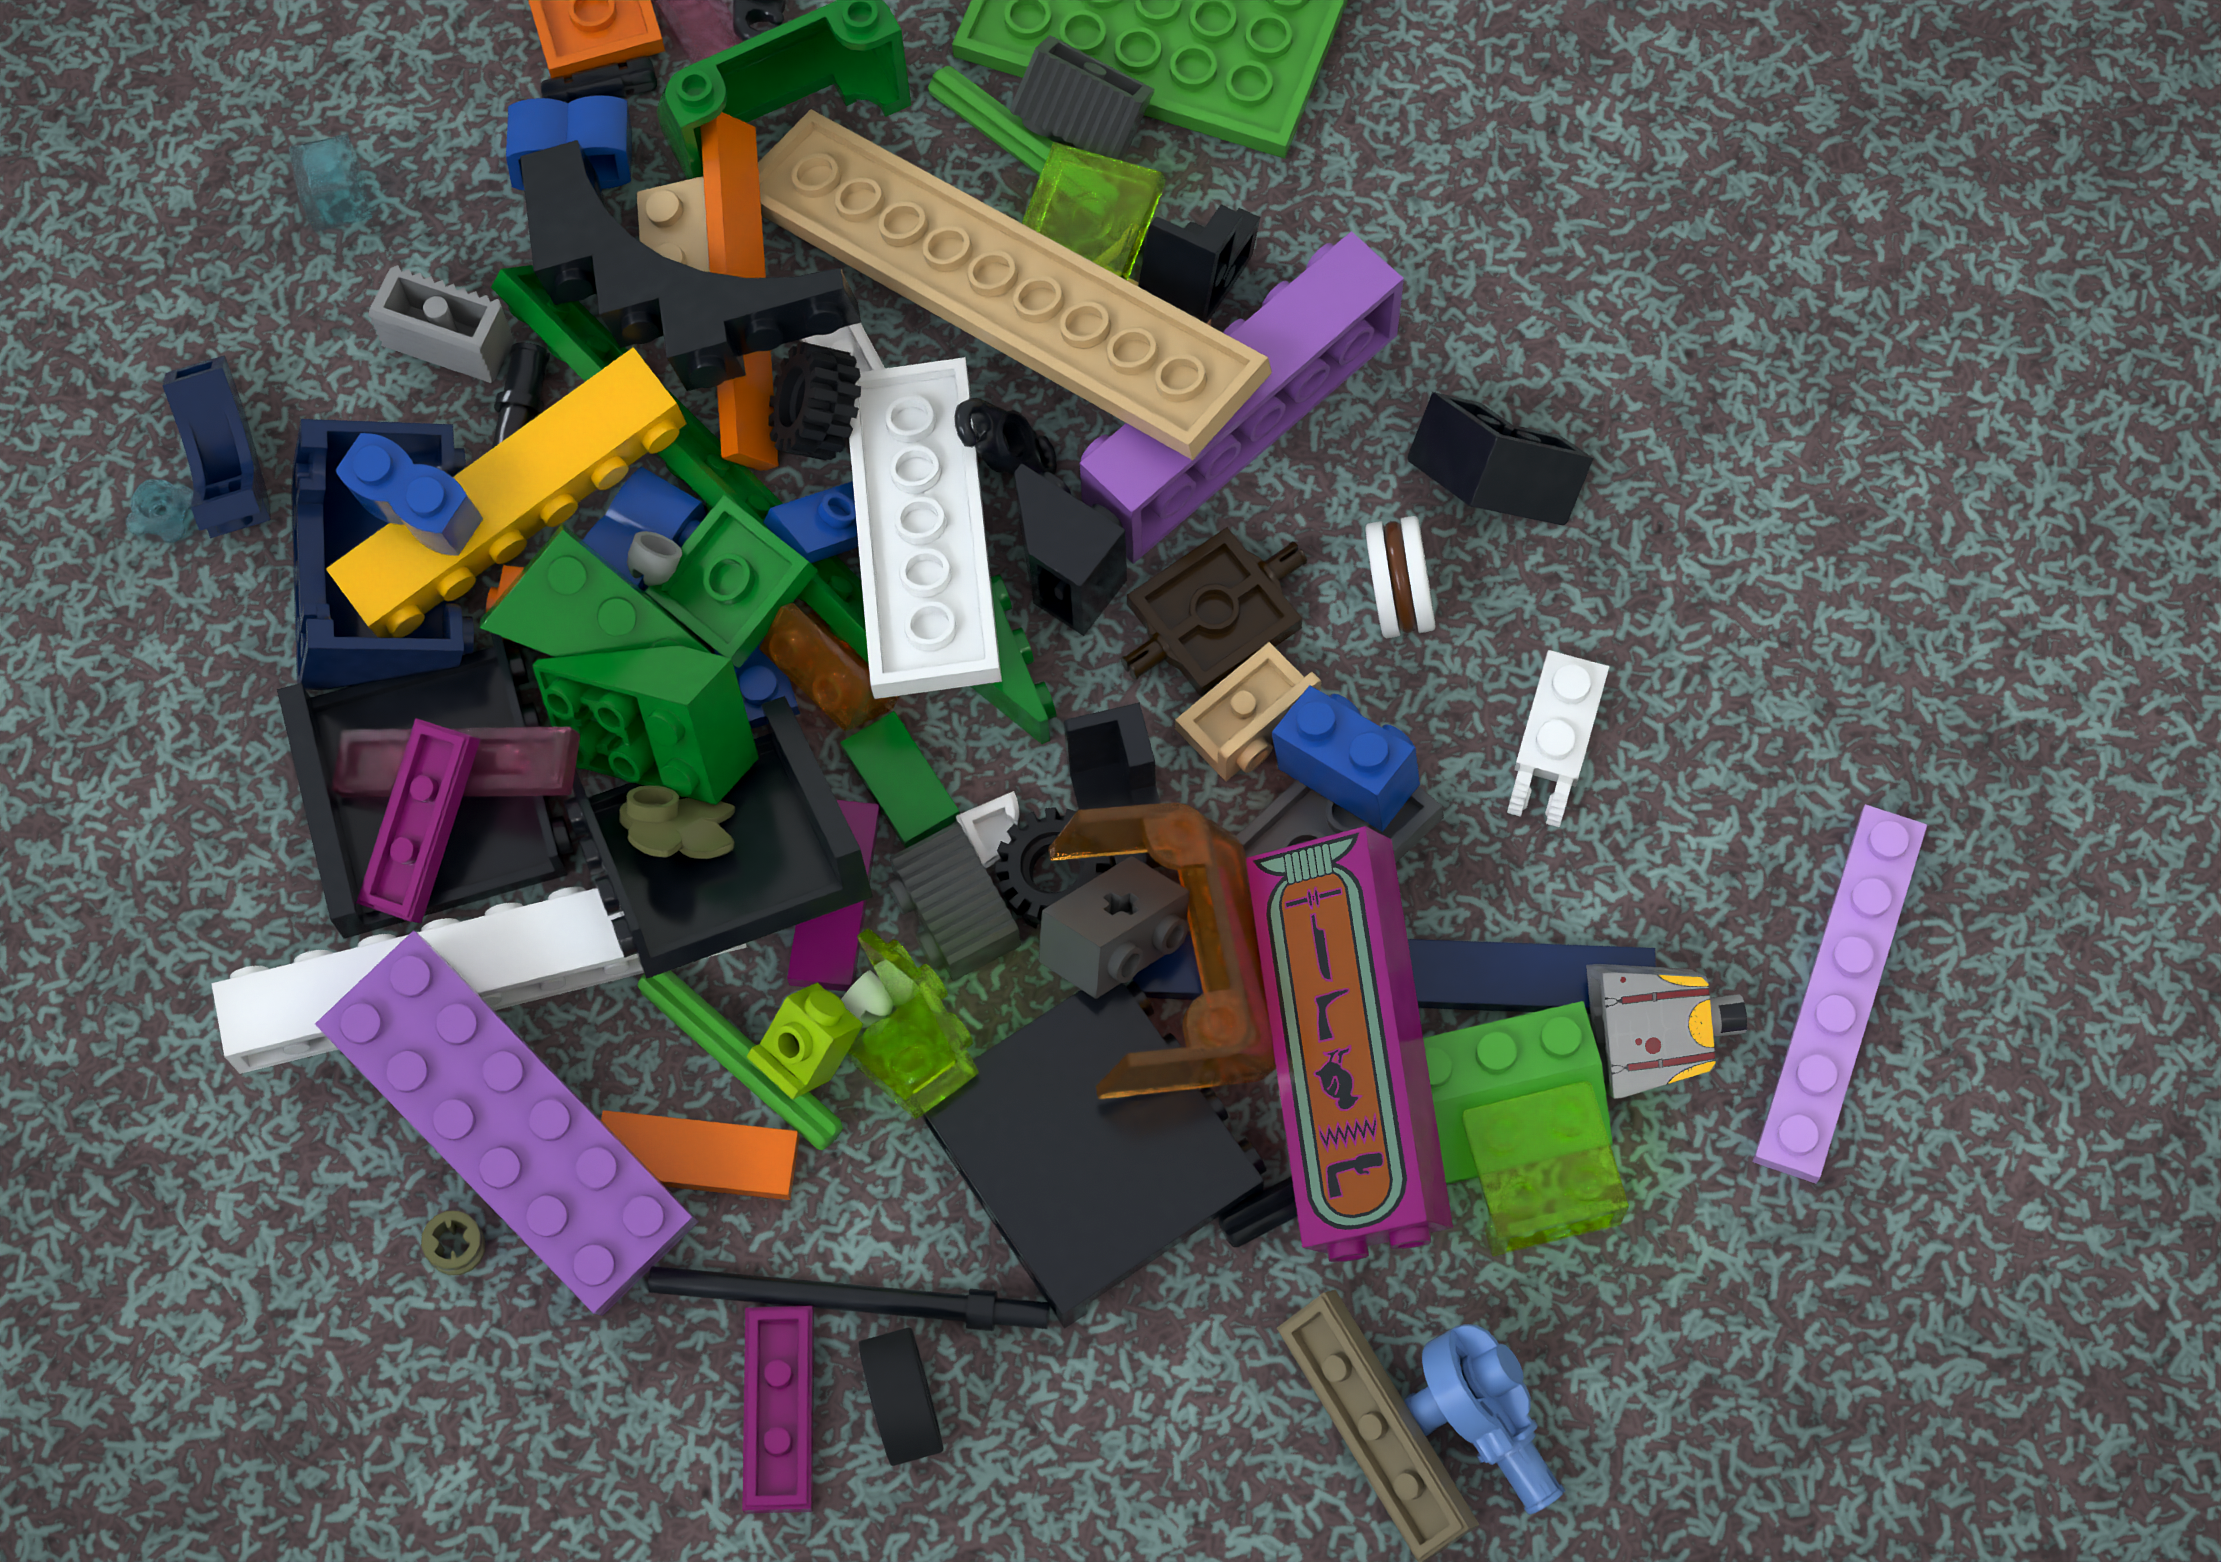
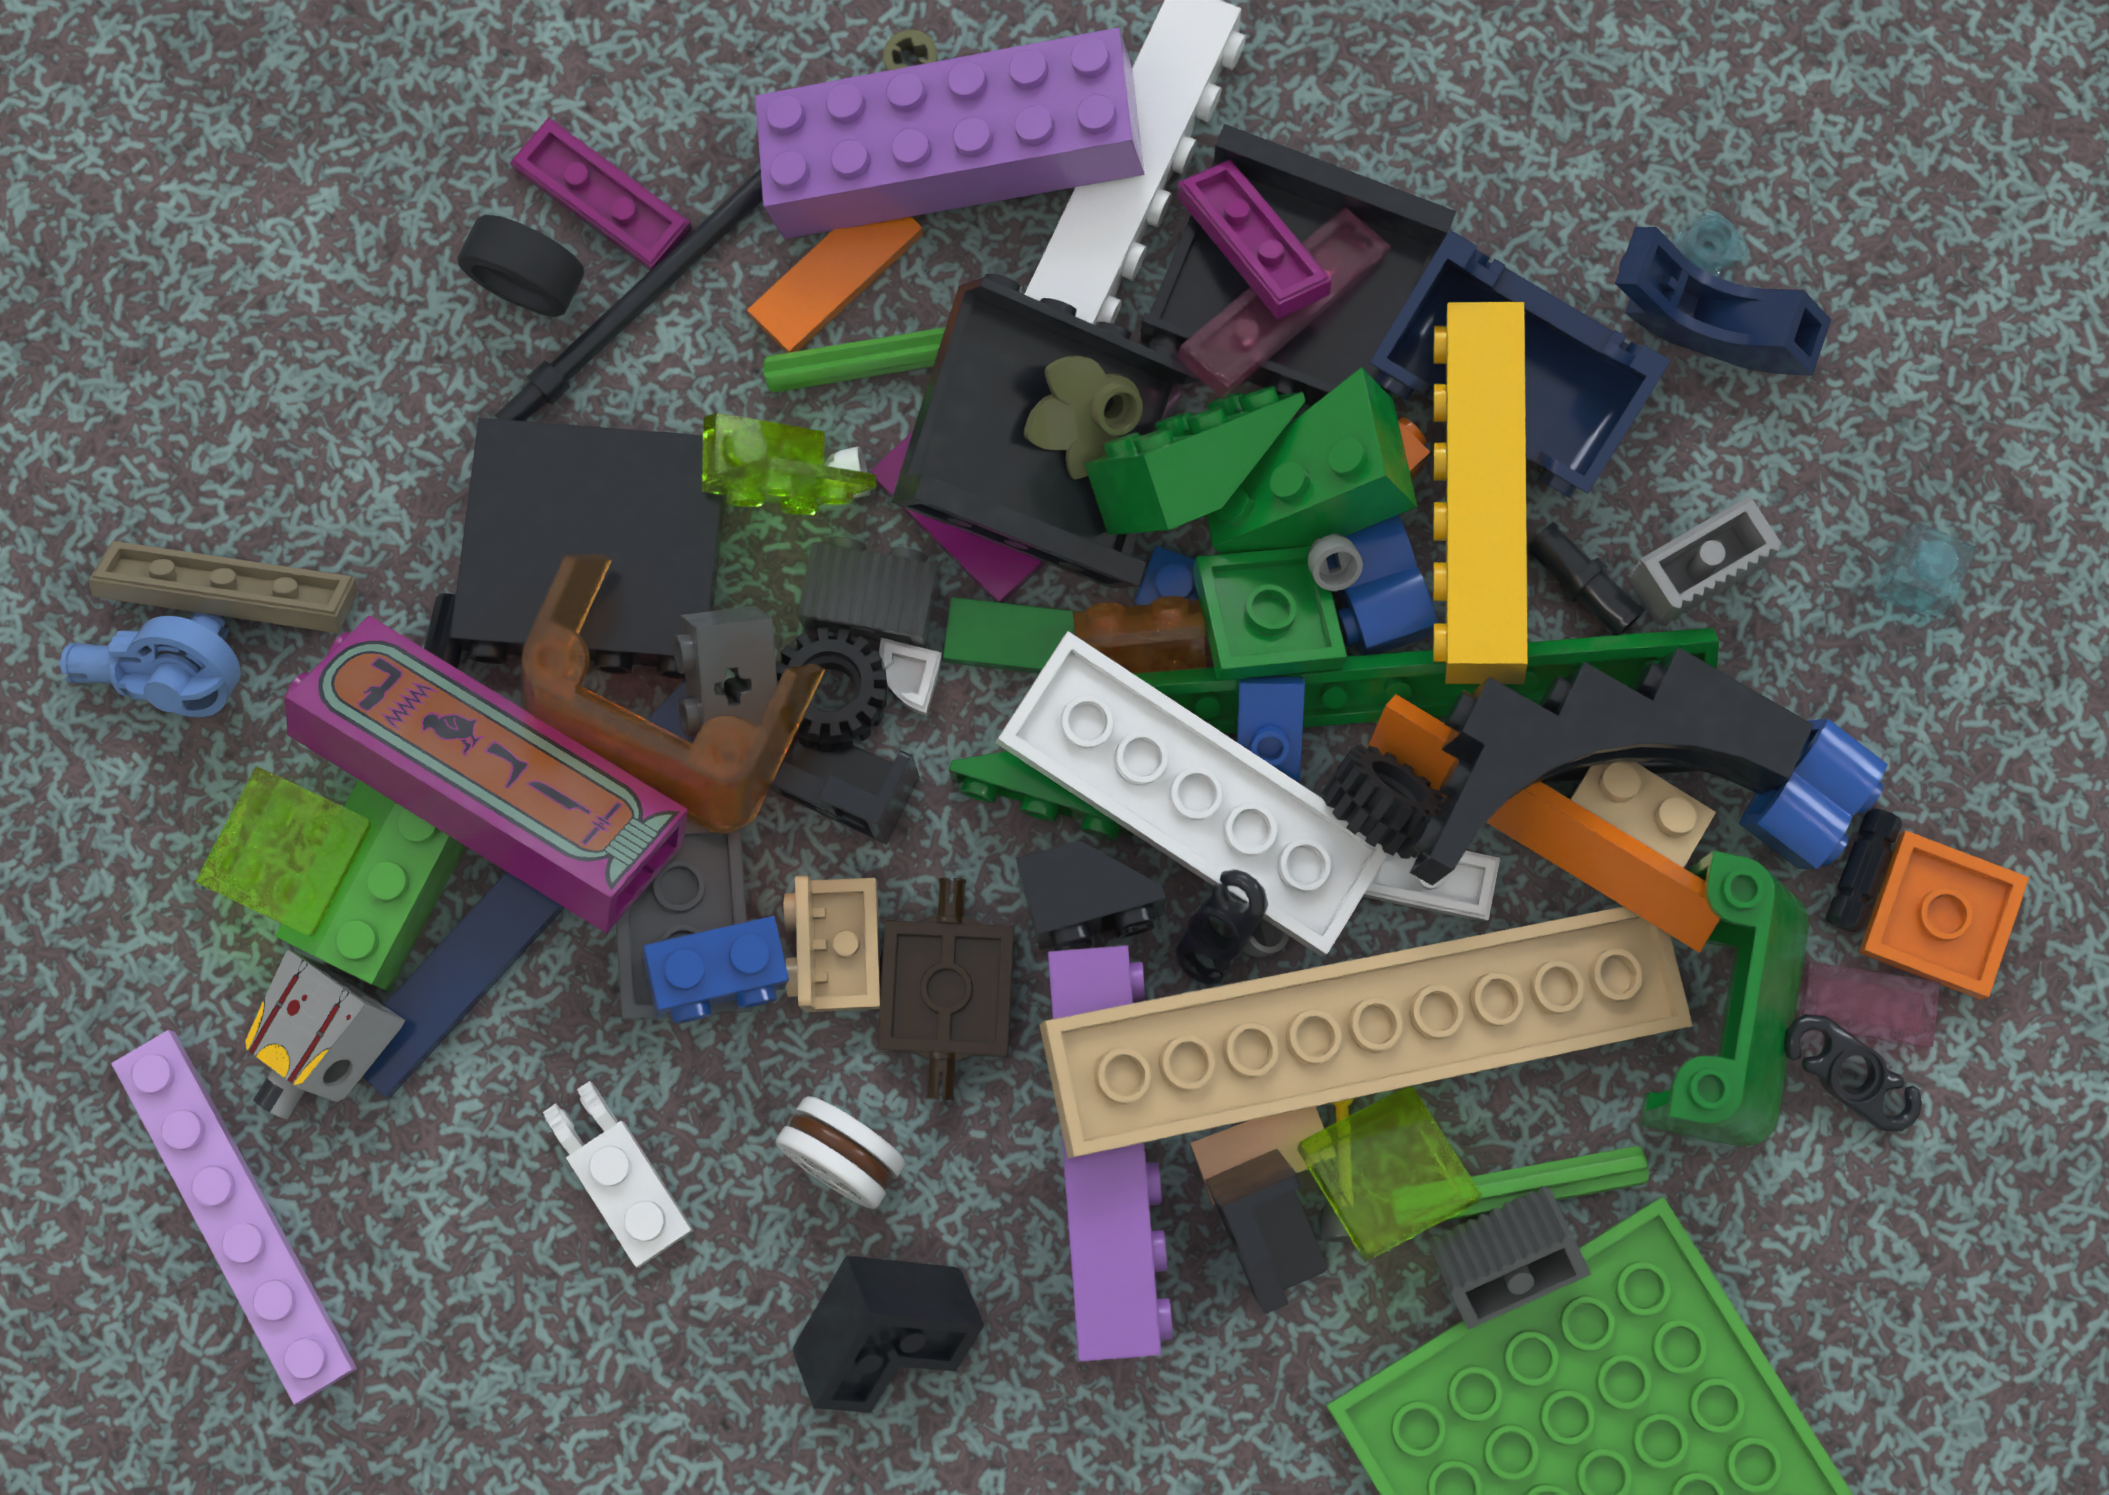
camera: 130 degrees right, 10 degrees up
blue brick [336,433,483,556] -> none
lime brick [747,982,864,1100] -> none

